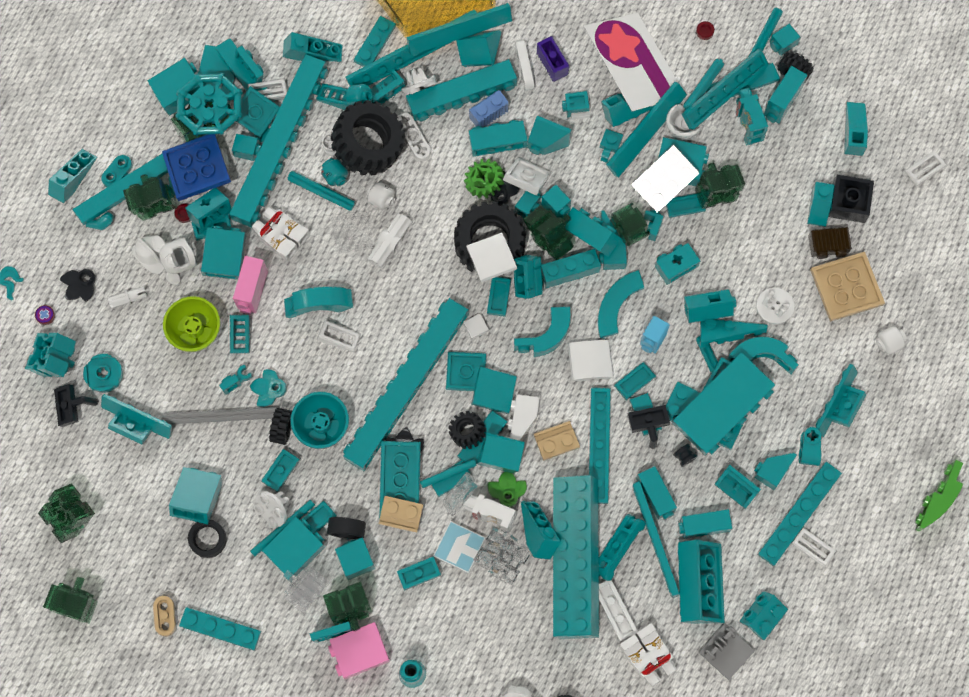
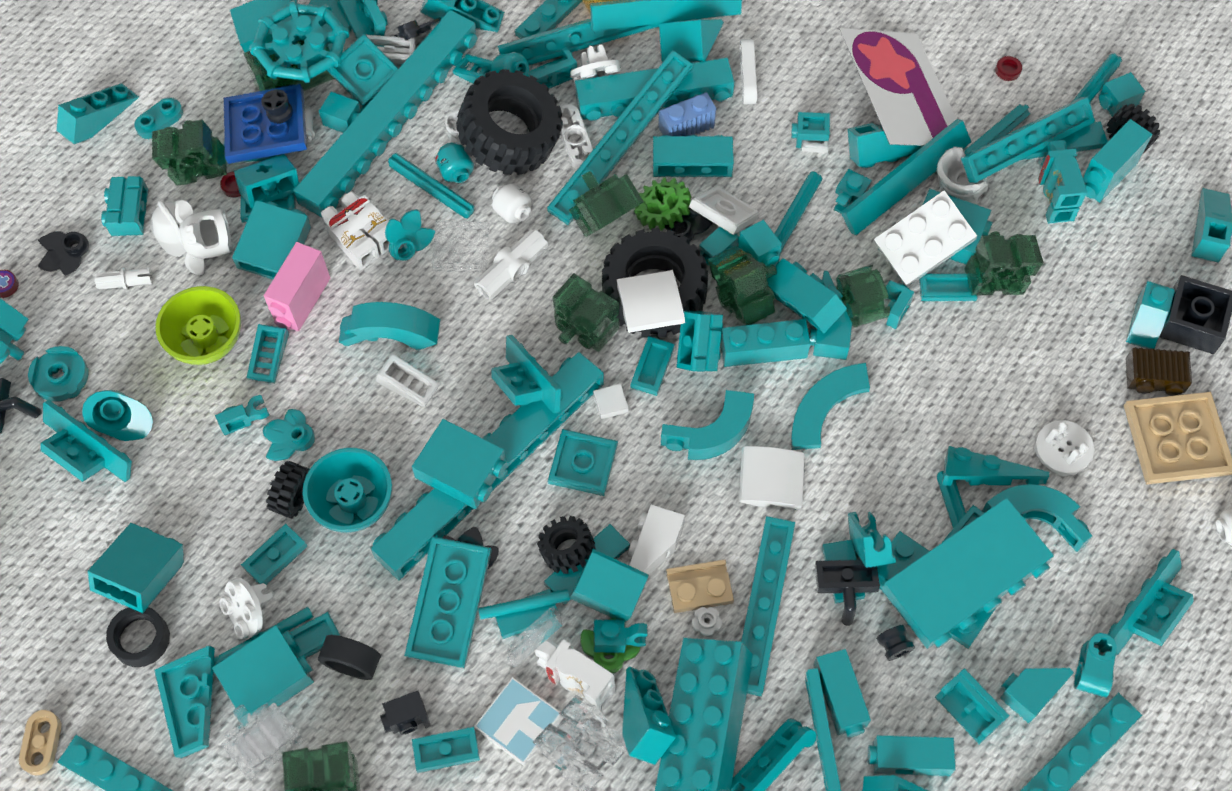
camera: 10 degrees right, 10 degrees down
teal tile [72,154,168,226] -> none
teal arm [86,212,114,230] -> none
light grey axle [162,407,277,424] -> none
teal head [335,537,375,580] -> none
tan plate [378,496,424,533] -> none
teal tile [471,367,517,414] -> none
teal slope [527,115,571,155] -> none
dark purple brick [536,36,569,82] -> none
teal tile [614,362,656,400] -> none
medium azure brick [640,316,670,354] -> none
teal brick [655,243,701,285] -> none
teal brick [684,289,737,323] -> none
none -> teal piece [82,390,153,441]
none -> teal brick [101,176,149,236]
none -> teal wing [154,645,215,758]
none -> black wheel [261,89,293,124]
none -> black brick [380,690,431,735]
none -> teal plate [385,209,436,261]
none -> black plate [393,17,441,41]
none -> teal brick [411,419,507,509]
none -> teal bracket [491,335,563,414]
none -> teal tile [547,50,694,225]
none -> clear green brick [553,273,619,352]
none -> clear green brick [569,171,644,237]
none -> teal plate [593,620,648,653]
none -> white plate [692,607,722,636]
none -> teal axle [774,171,822,251]
none -> teal hinge [848,512,896,568]

